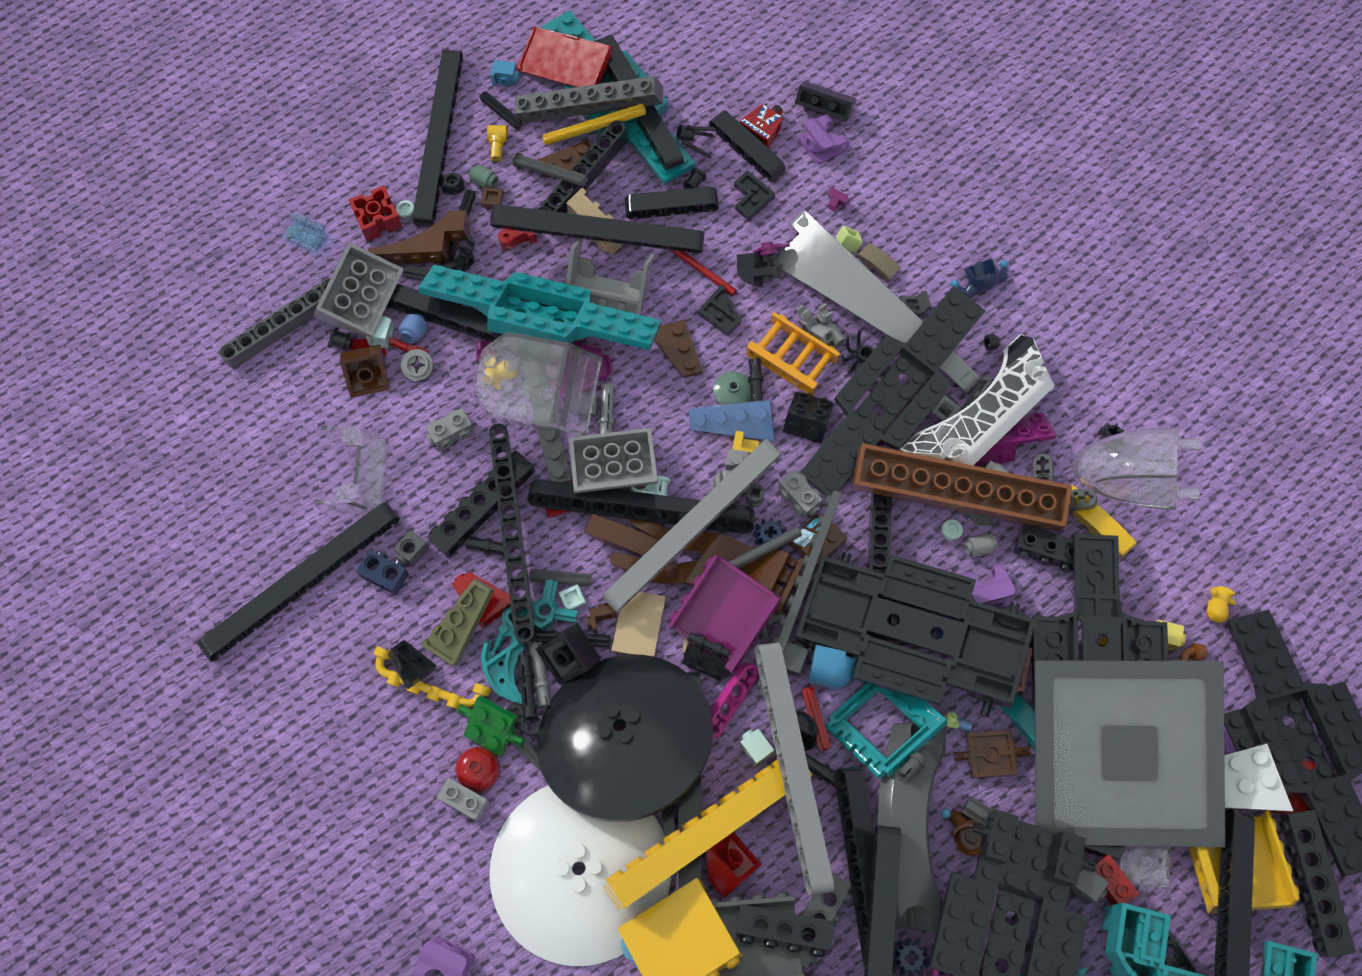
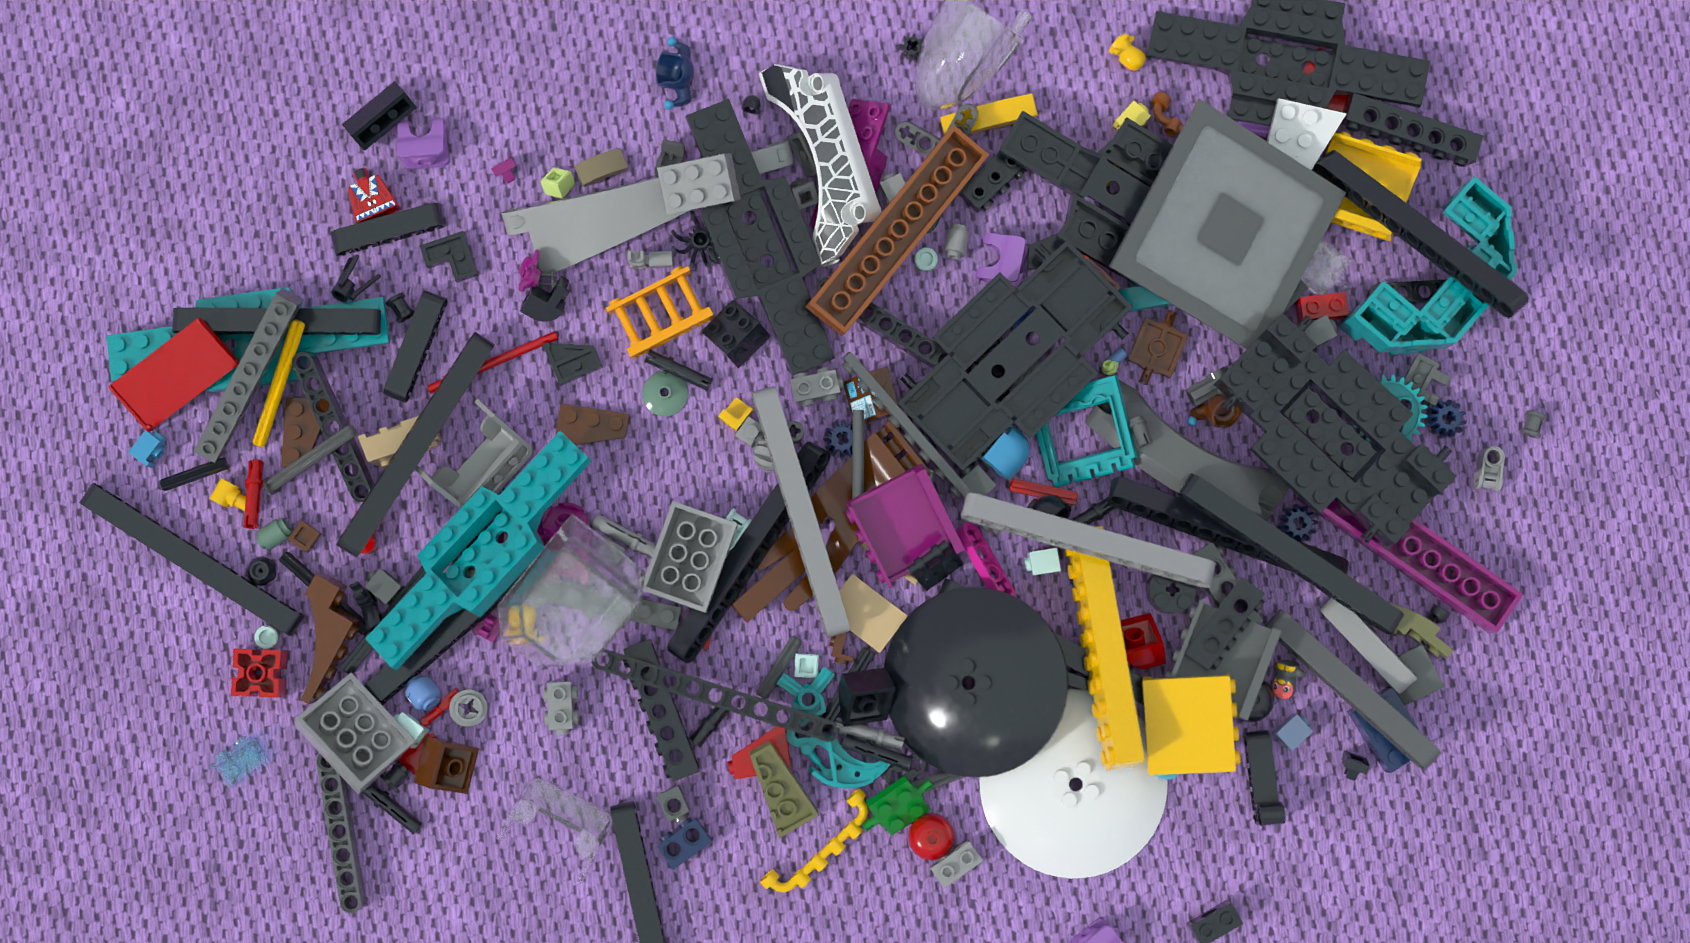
camera: 65 degrees left, 15 degrees up
black wing [388,640,436,689] -> none
medium blue wing [689,400,774,441] -> none
light grey bar [796,305,835,344] -> none
none -> red pin [243,459,264,529]
none -> black pin [362,783,423,835]
none -> dark grey brick [365,569,405,605]
none -> light grey piece [657,153,741,215]
none -> black brick [1146,574,1196,614]

